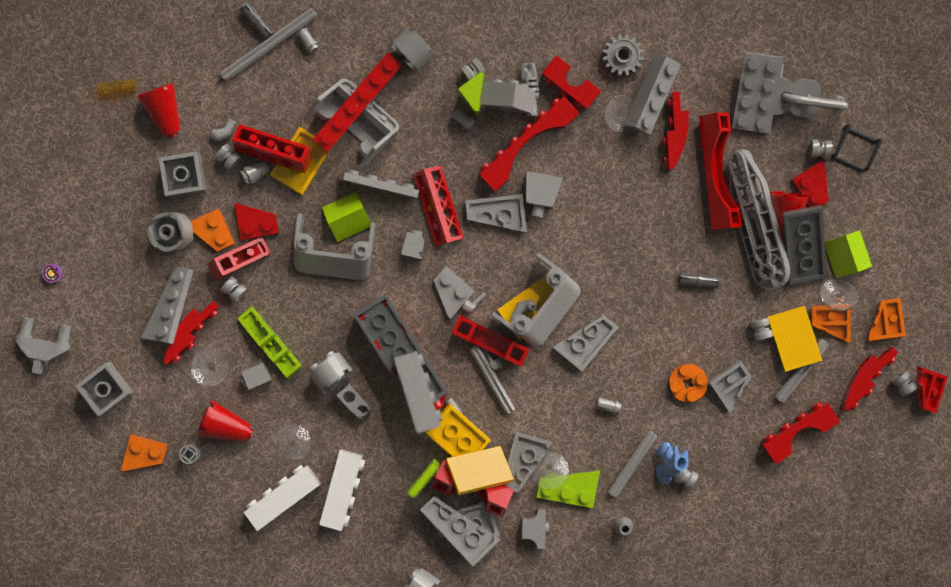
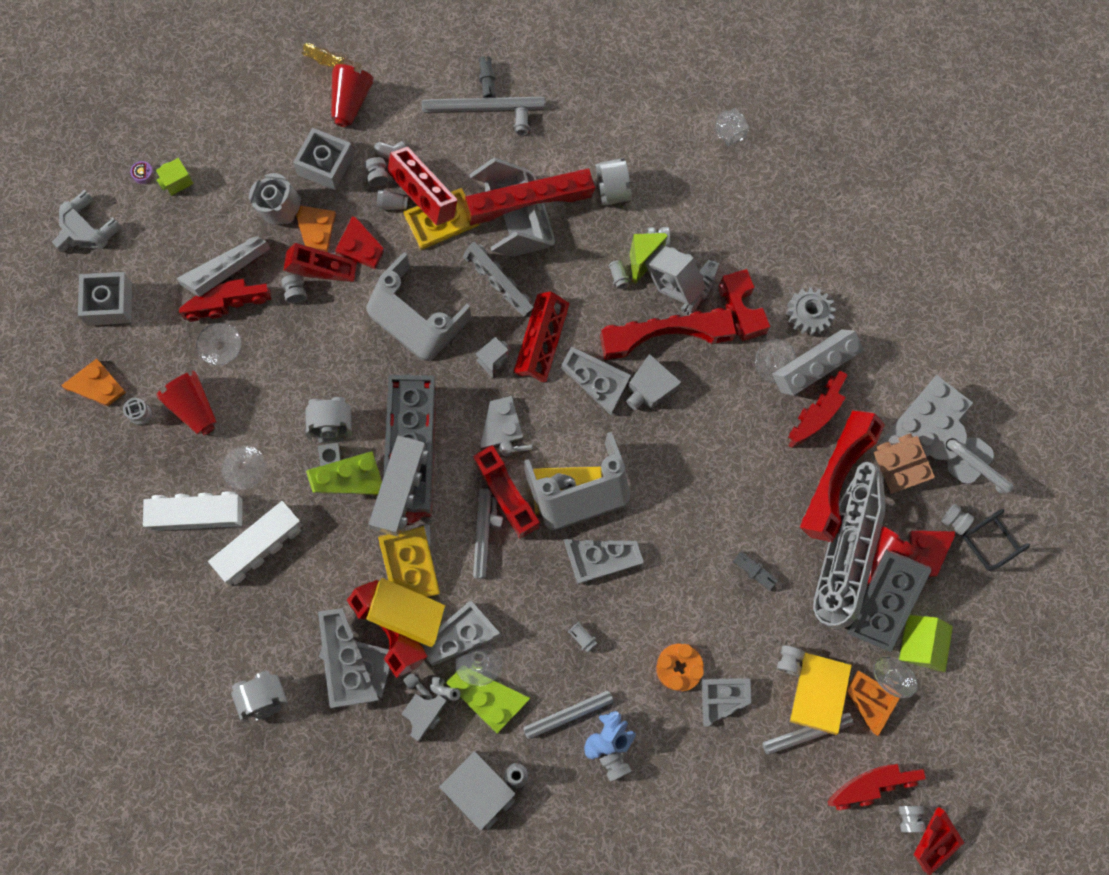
camera: 30 degrees right, 15 degrees down
lime slope [237,306,303,379] -> none
light grey brick [240,363,272,390] -> none
lime slope [322,191,371,242] -> none
lime tile [408,458,439,497] -> none
red arch [761,401,840,464] -> none
orange wing [867,298,906,341] -> none
none -> lime brick [156,158,194,196]
none -> lime wing [306,451,382,495]
none -> light grey hand [403,674,433,700]
none -> light grey arm [430,677,460,700]
none -> light grey brick [439,751,515,831]
none -> nougat plate [874,433,935,494]

